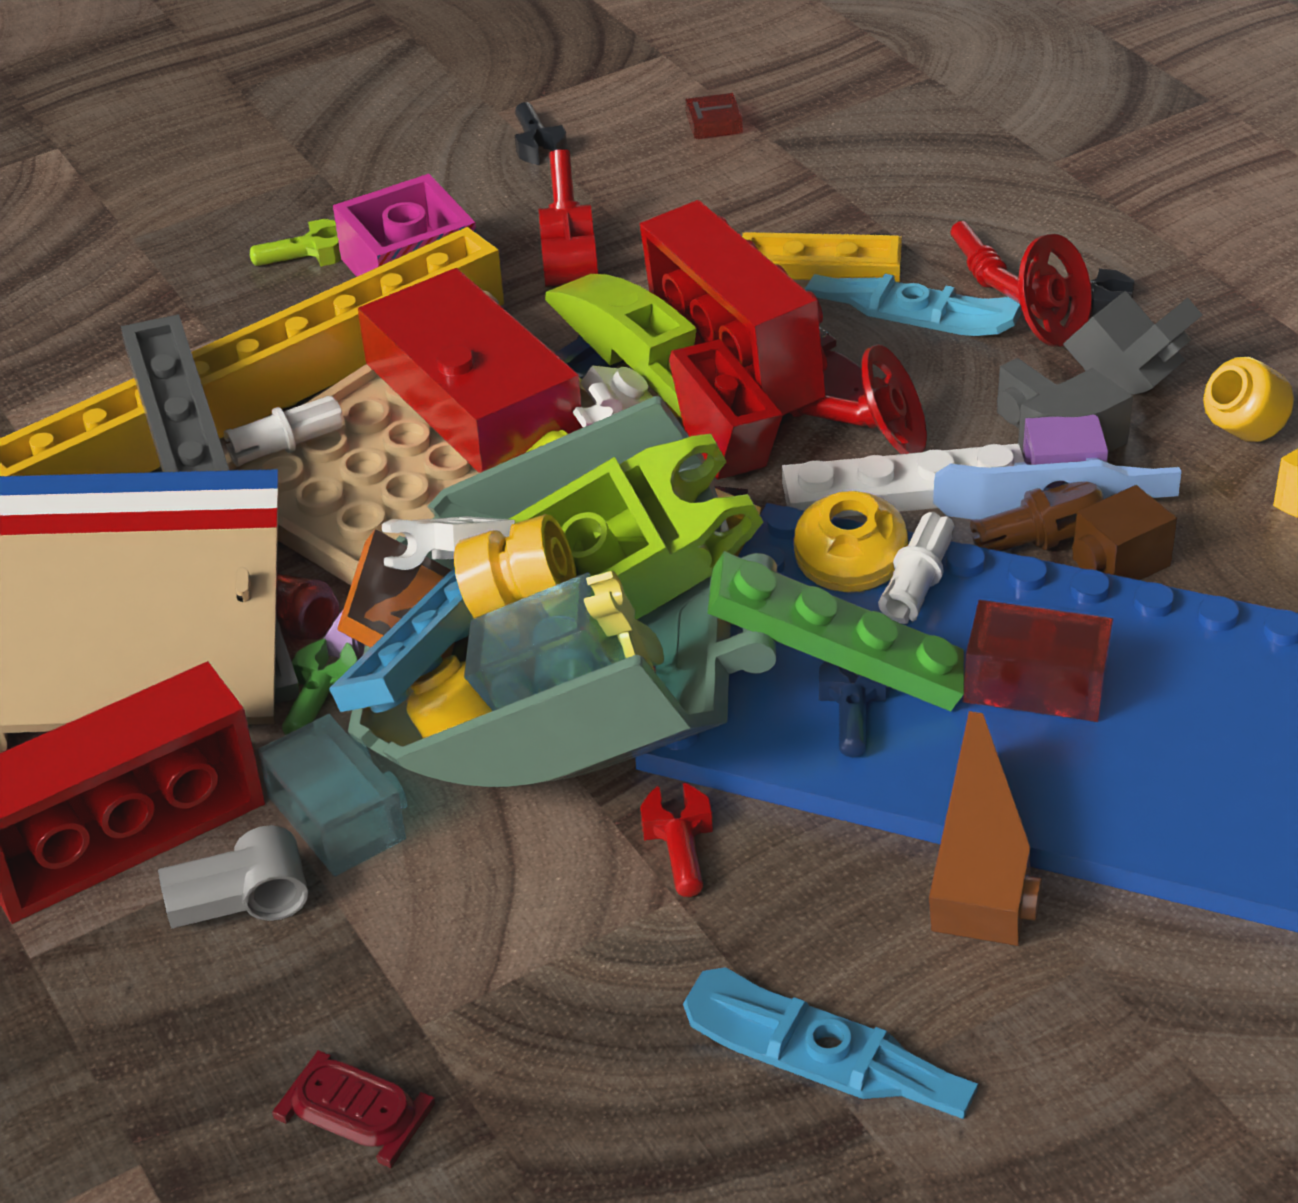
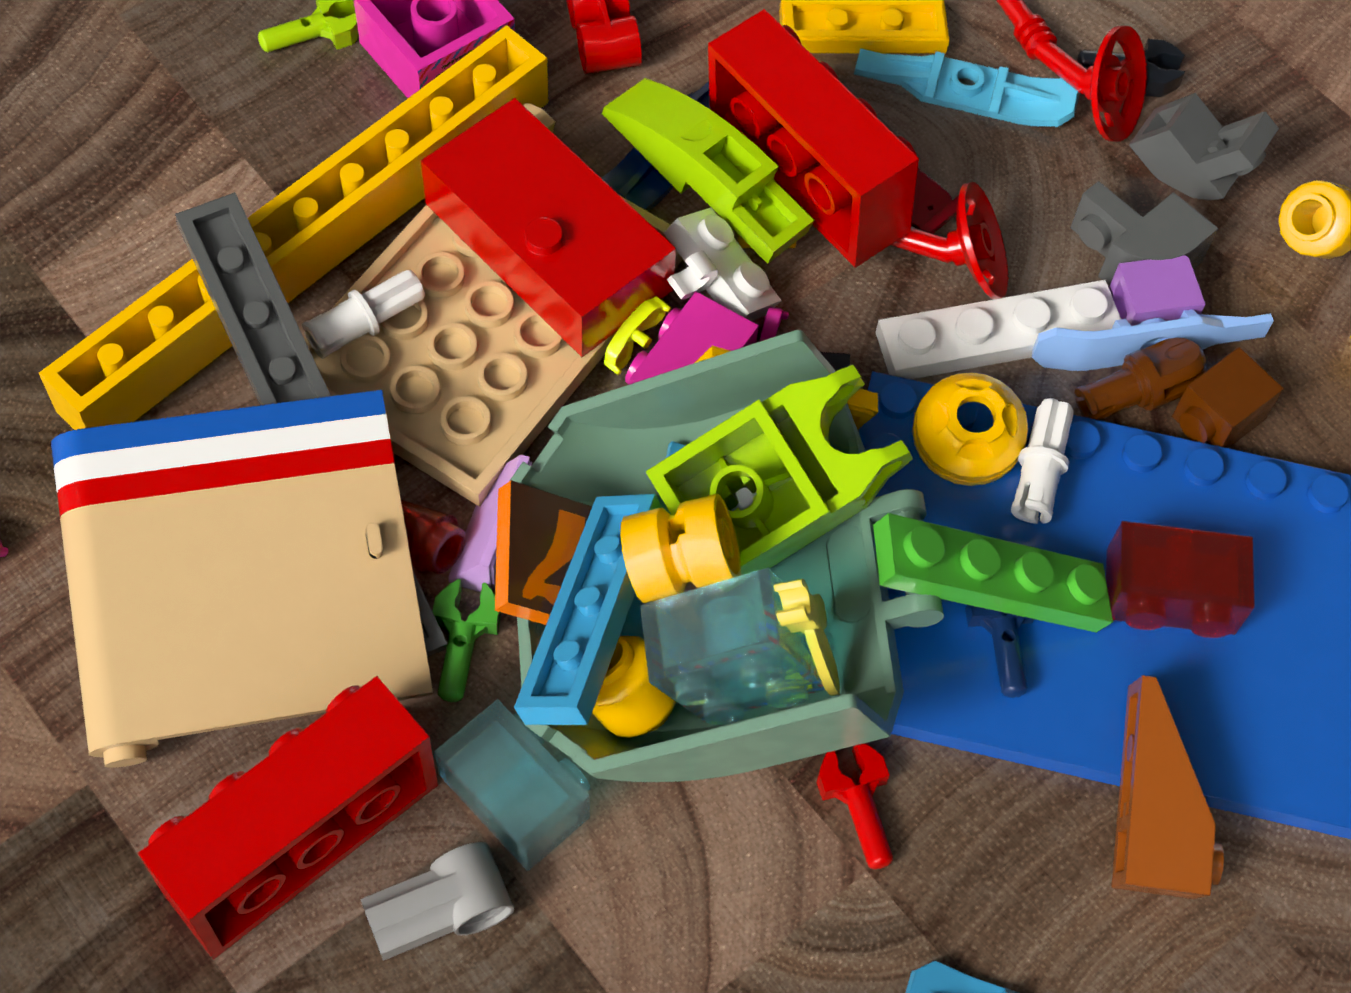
camera: 15 degrees left, 20 degrees up
white plate [382,516,515,570] -> none
red slope [669,339,783,480] -> none

